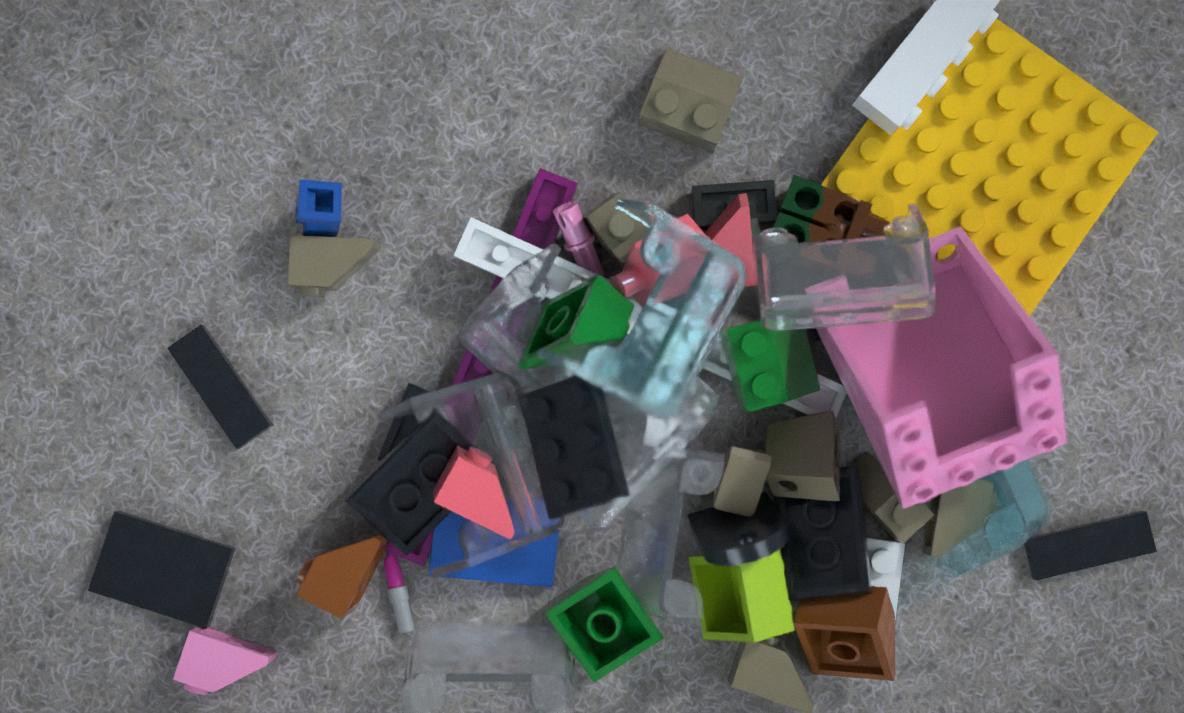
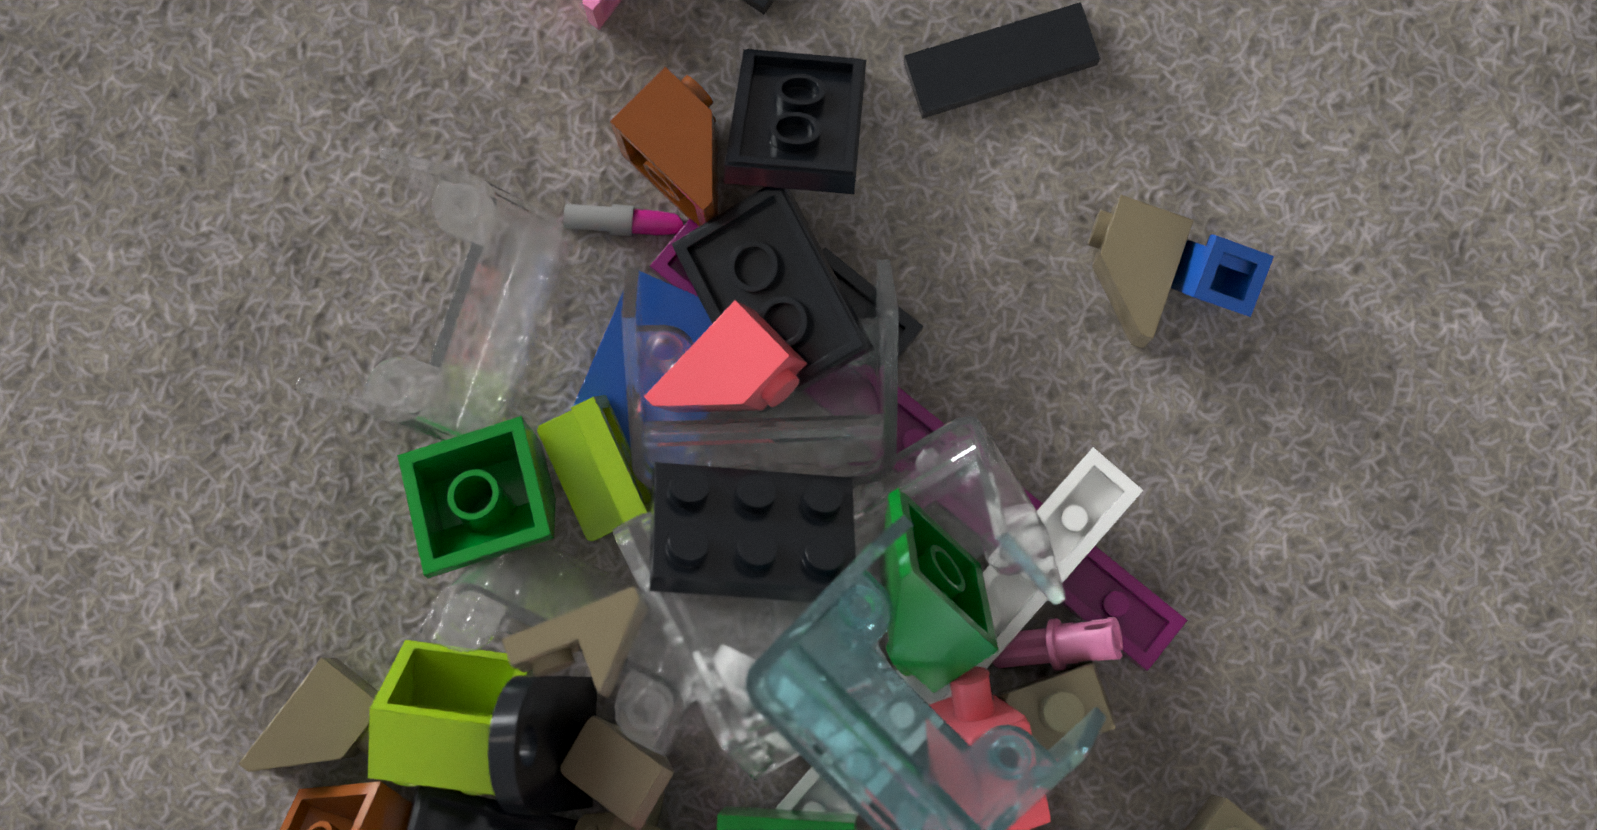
camera: 115 degrees right, 5 degrees down
none -> dark tan slope [501,586,648,698]
none -> lime panel [537,395,651,541]
none -> black tile [724,49,866,195]

